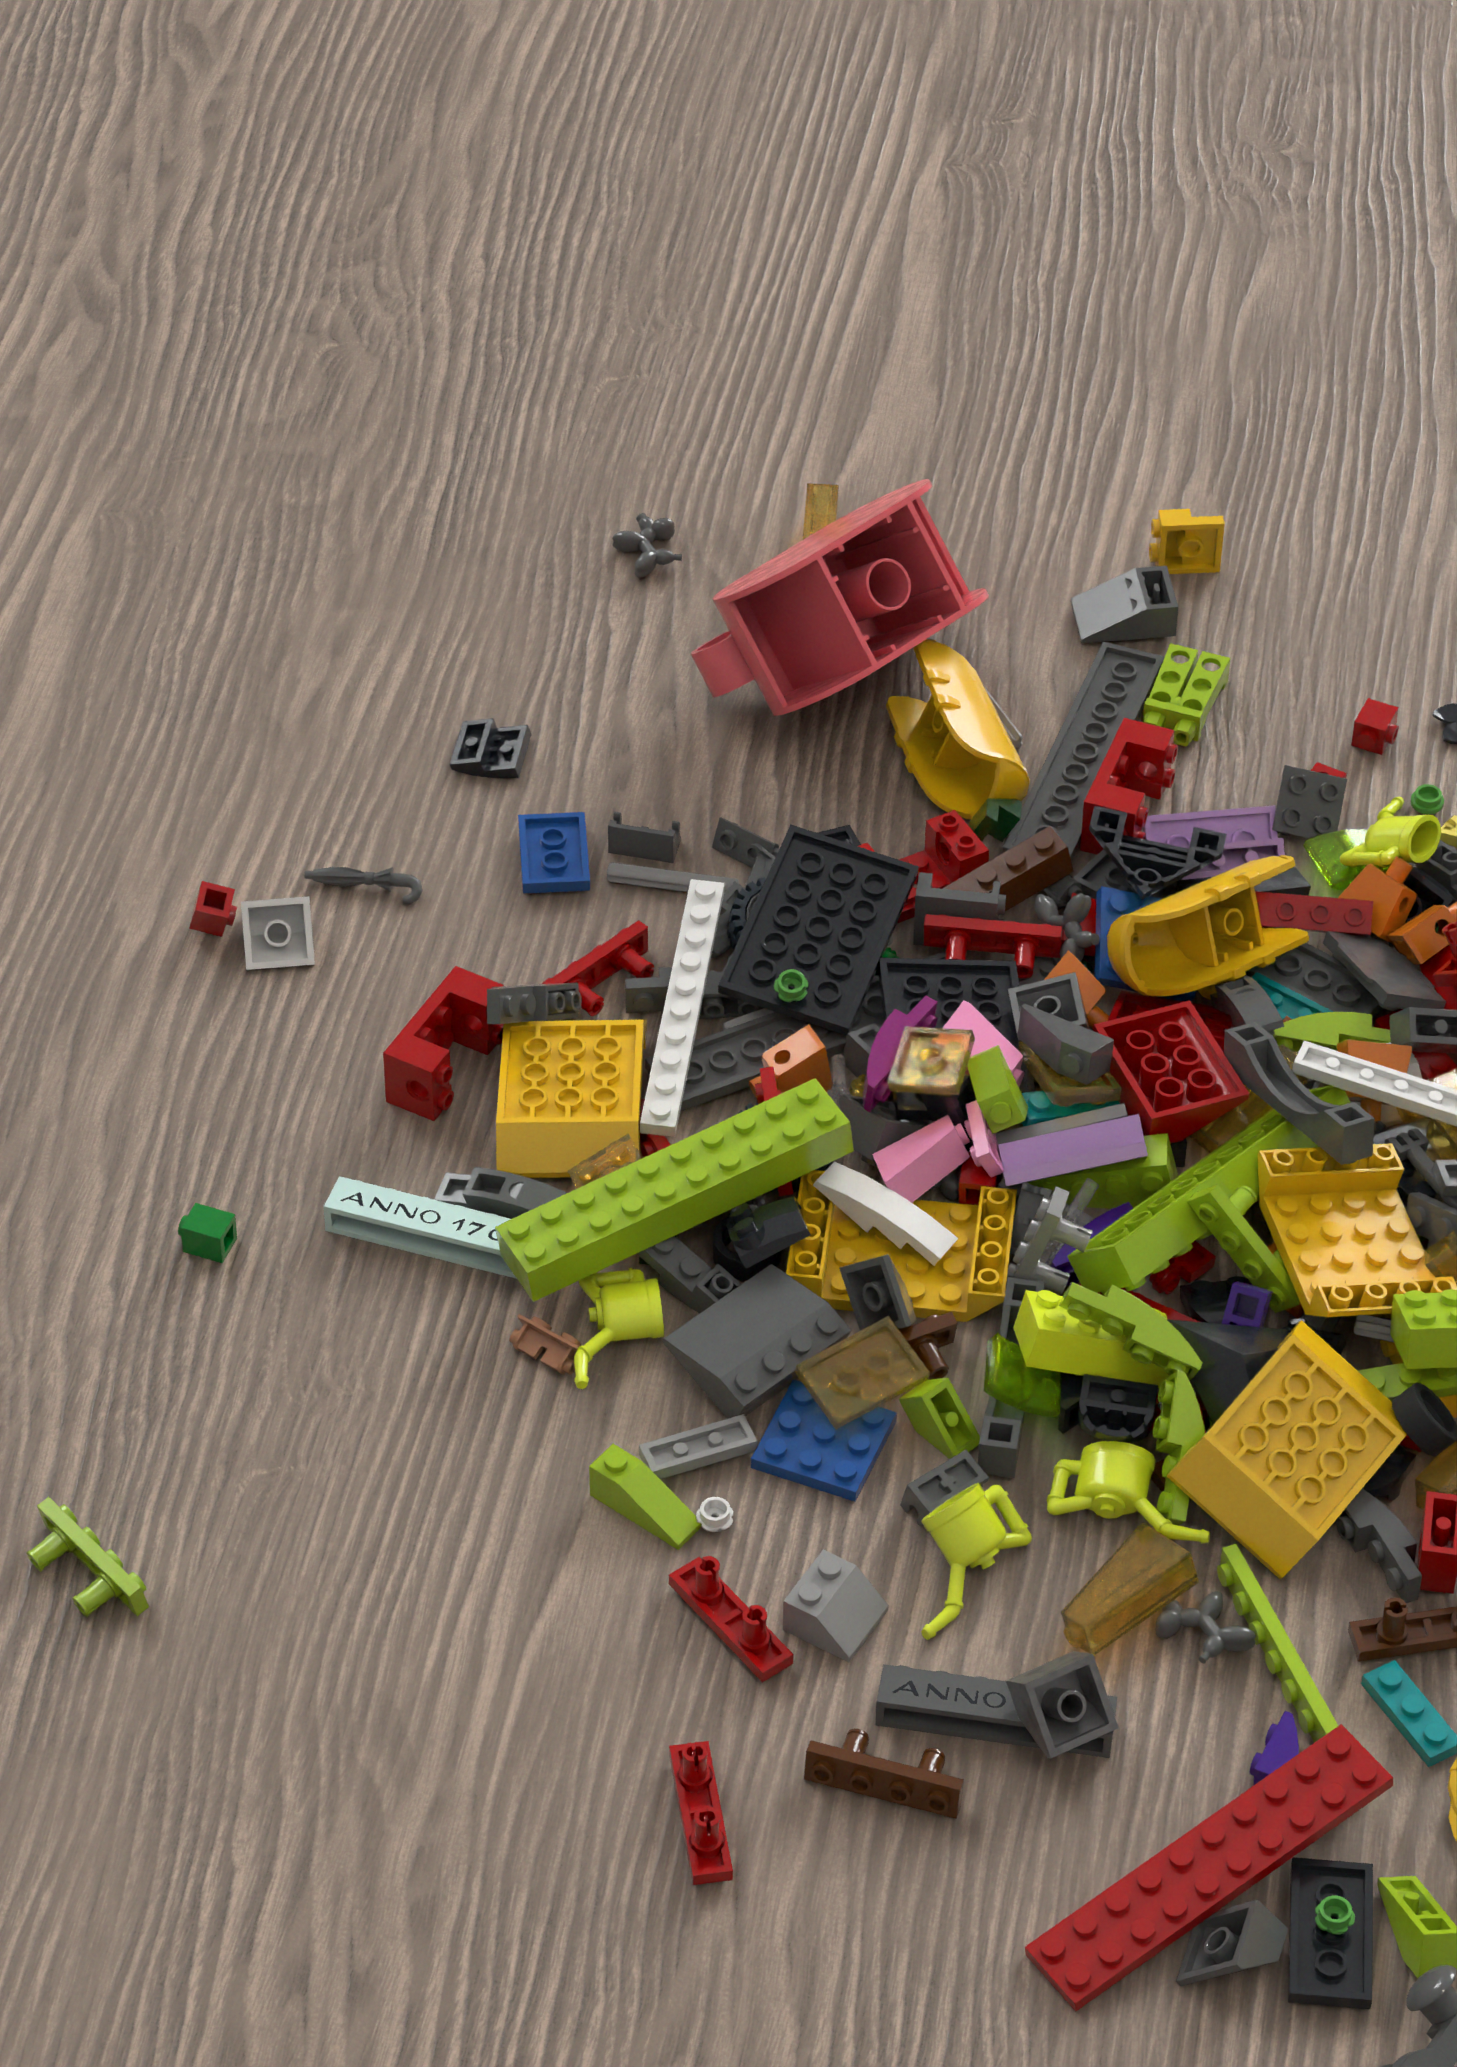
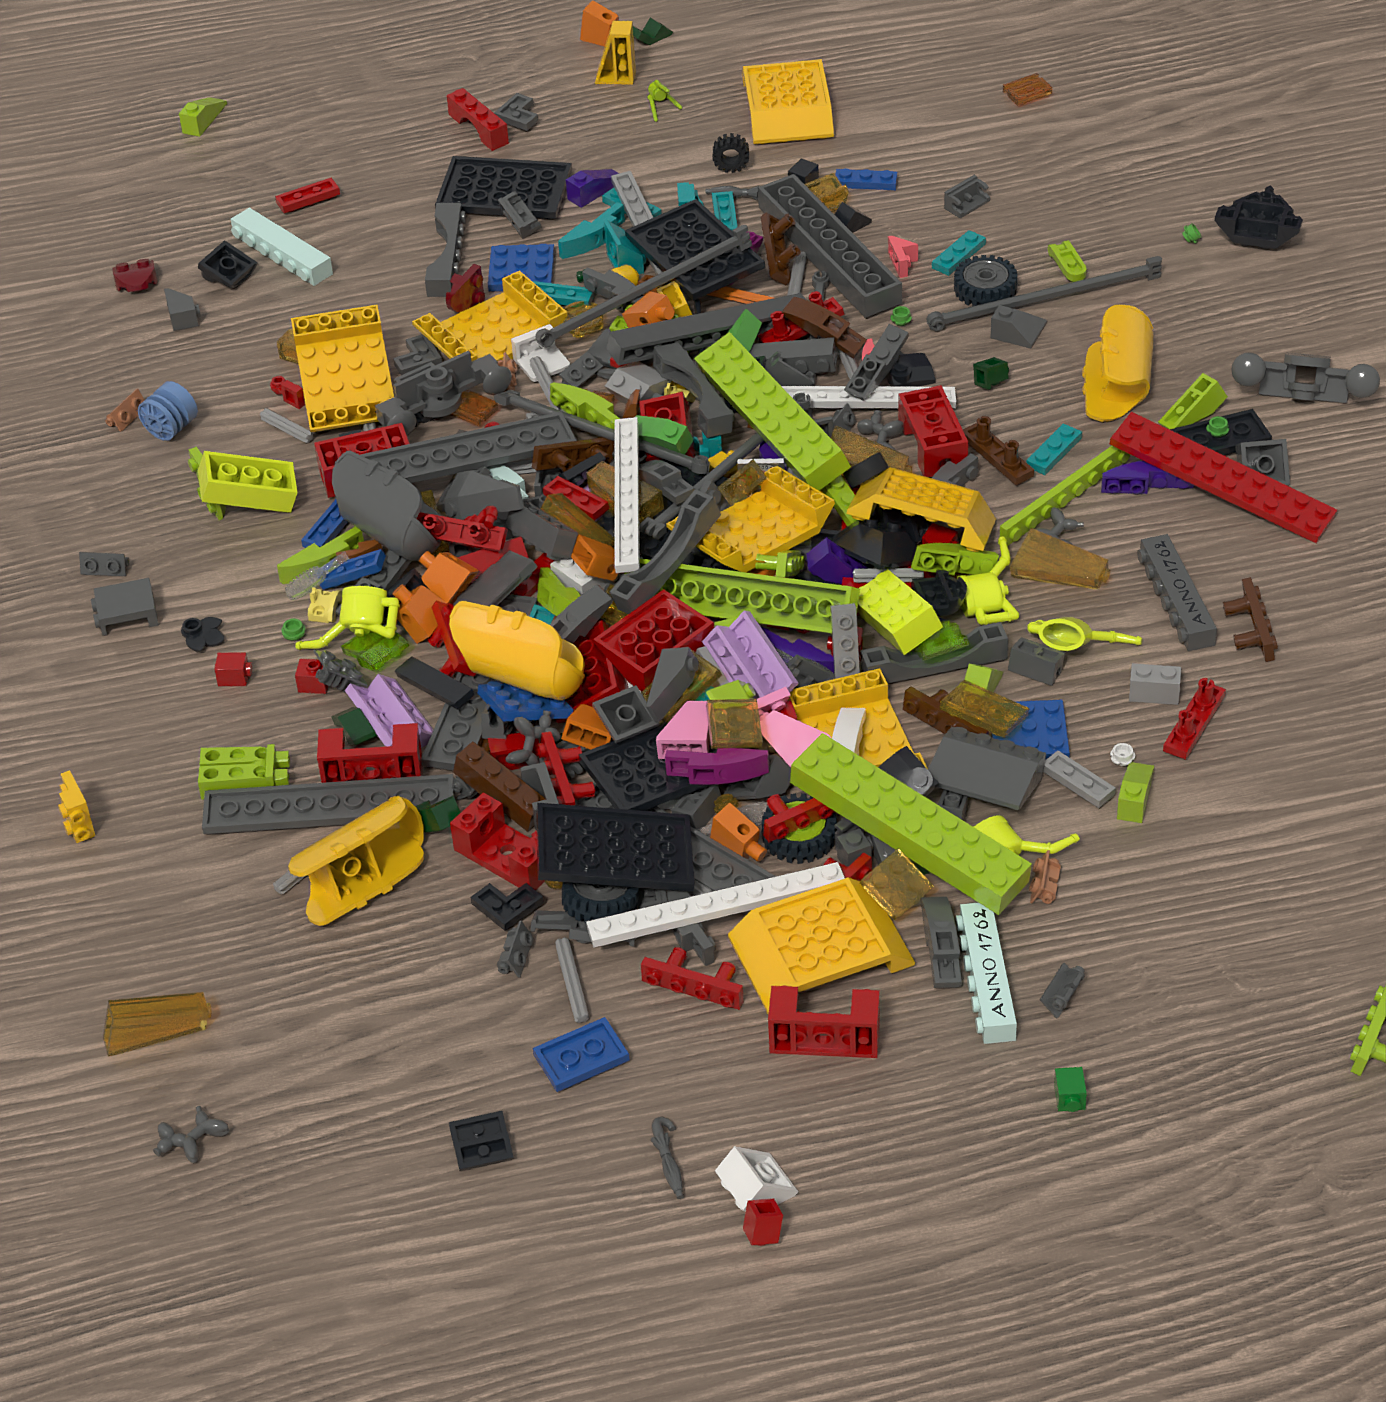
camera: 110 degrees left, 0 degrees up
dark grey slope [487,983,582,1024] -> none
dark grey hinge [608,812,681,863] -> none
red plate [669,1741,733,1885] -> none
coral brick [691,479,989,716] -> none
bright green plate [774,969,808,1002] -> none
dark grey slope [839,1254,917,1338] -> none
flat silver slope [1006,1651,1119,1759] -> none
lime slope [1059,1282,1202,1380] -> none
dark grey slope [1070,566,1178,643] -> none
black wedge [1089,806,1227,899] -> none
none -> dark green slope [331,707,377,745]
none -> dark grey hinge [1040,962,1085,1019]

